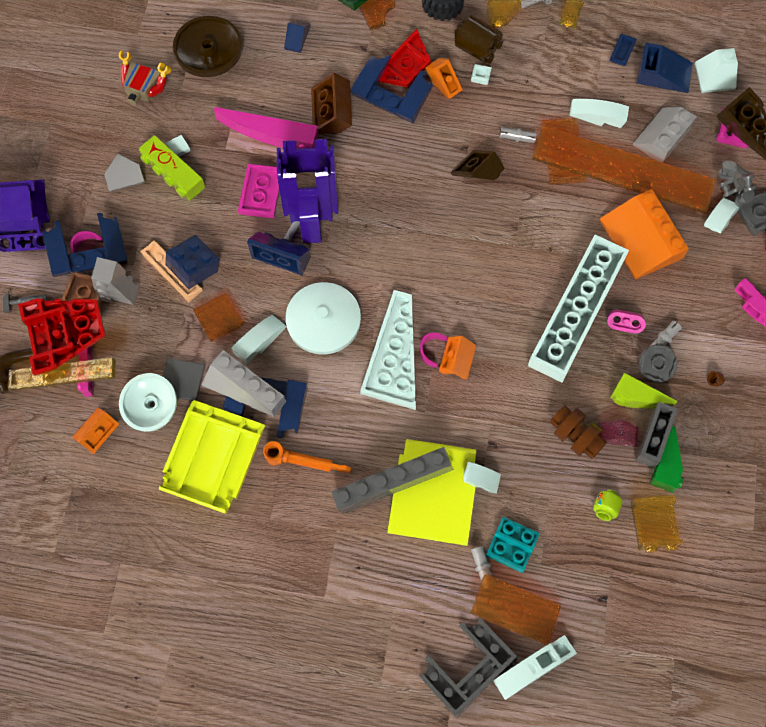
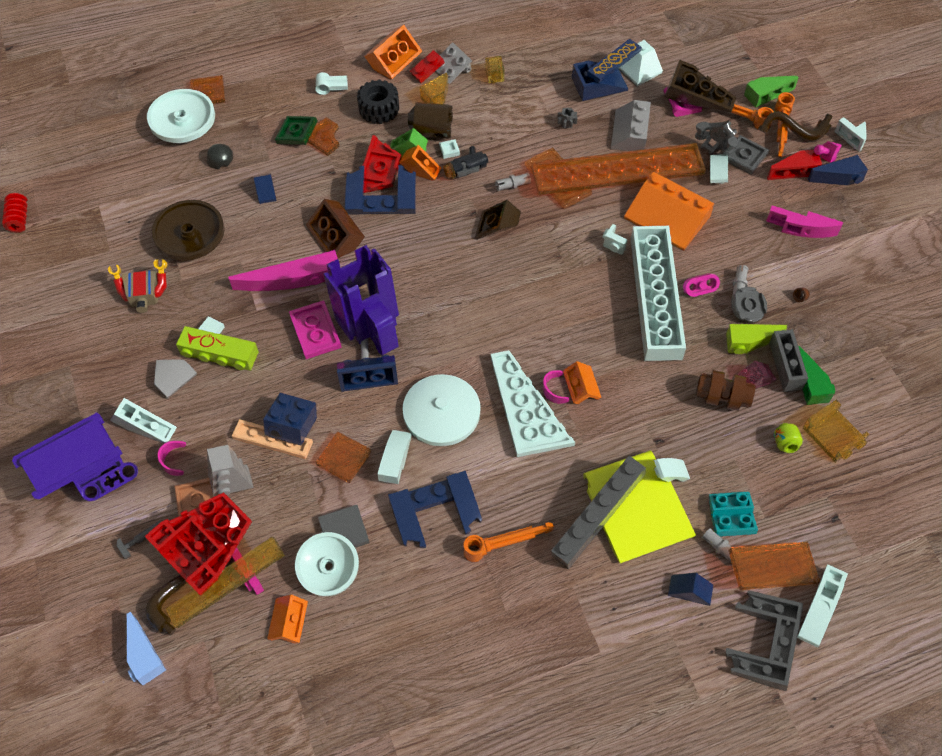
camera: 30 degrees left, 10 degrees down
dark blue wedge [42,213,128,277] -> none
neon yellow piece [159,400,266,514] -> none
light grey wedge [201,350,286,417] -> none
light aqua slope [569,99,629,128] -> none
dark blue tile [609,33,637,67] -> none
none -> light aqua slope [110,398,177,444]
none -> bright green slope [390,128,428,157]
none -> black piece [443,146,488,179]
none -> dark grey gear [557,108,578,128]
none -> dark blue tile [587,39,642,83]
none -> light aqua bracket [602,224,627,255]
none -> dark blue slope [668,573,713,606]

